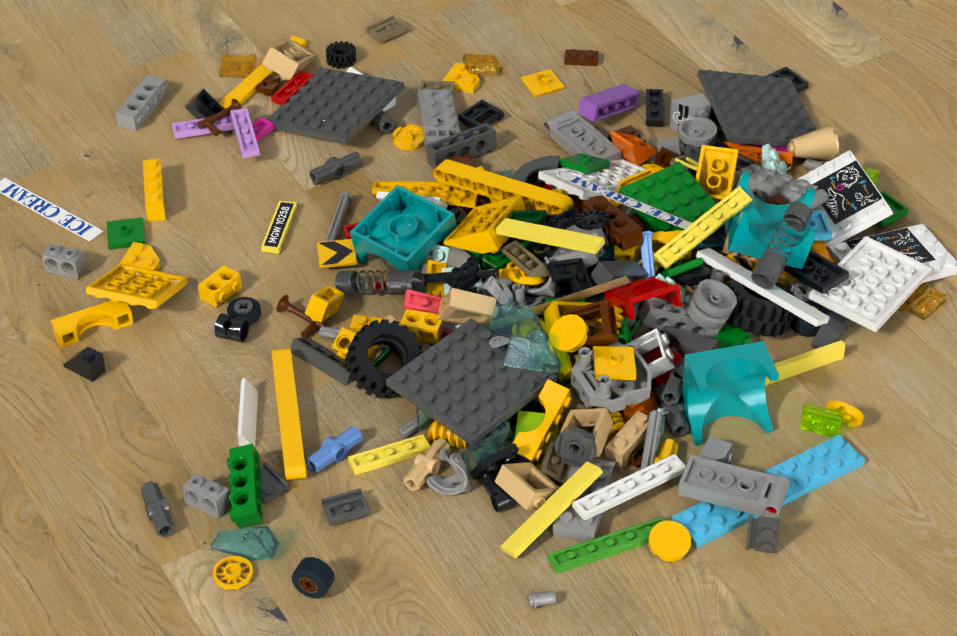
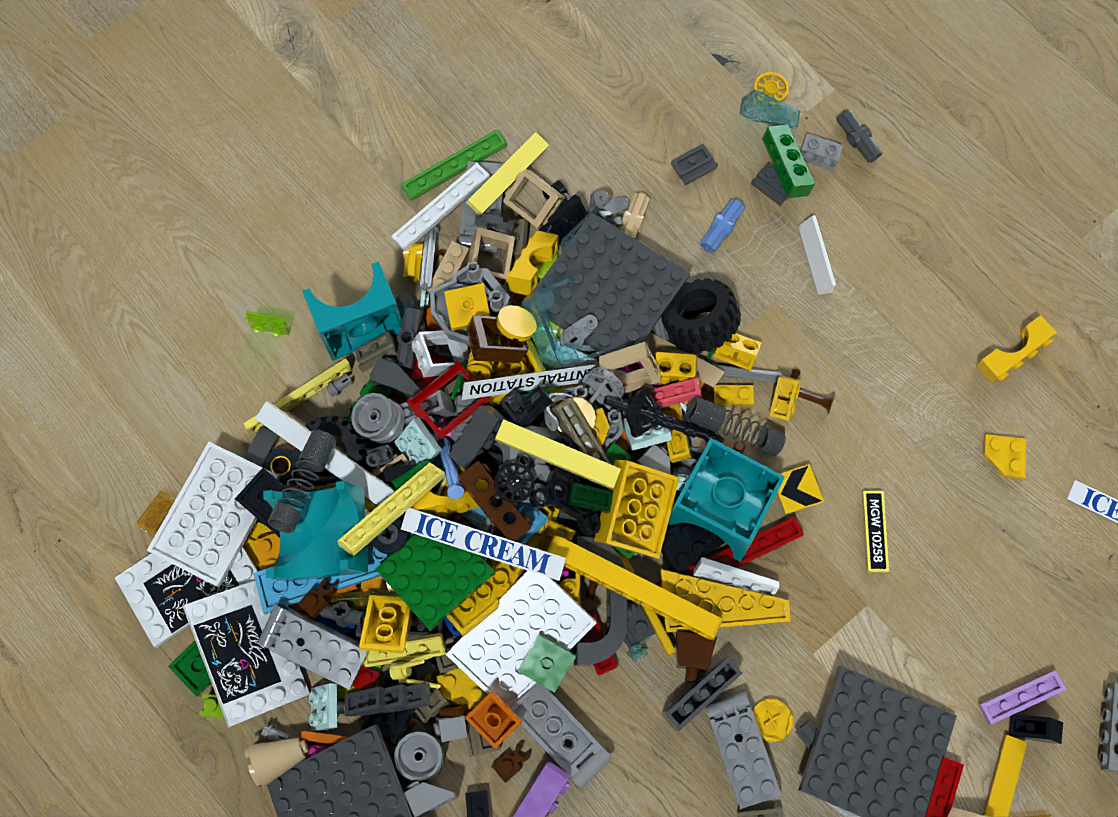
camera: 170 degrees right, 30 degrees up
light grey brick [42,244,87,279] -> none
black slope [63,347,106,382] -> none
yellow plate [86,263,188,309] -> none
green plate [107,217,145,250] -> none
yellow arch [143,159,166,222] -> none
reddish brown piece [197,99,242,136] -> none
yellow brick [198,265,242,308] -> none
black wheel [215,313,249,343] -> none
black wheel [227,297,261,325] -> none
lavender plate [230,108,260,158] -> none
dark pink plate [252,117,274,141] -> none
reddish brown plate [256,75,281,96] -> none
yellow beam [271,348,306,480] -> none
dark grey slope [291,337,352,385] -> none
black wheel [292,557,335,599] -> none
dark grey piece [309,151,363,185] -> none
light grey axle [325,192,353,241] -> none
light yellow tile [348,434,430,475] -> none
black plate [458,100,504,128] -> none
light grey pin [527,590,556,609] -> none
yellow tile [648,520,691,562] -> none
medium azure plate [672,435,865,548] -> none
light grey hinge [678,455,790,518] -> none
light grey slope [698,436,734,465] -> none
dark grey plate [746,515,780,554] -> none
yellow tile [824,400,864,427] -> none

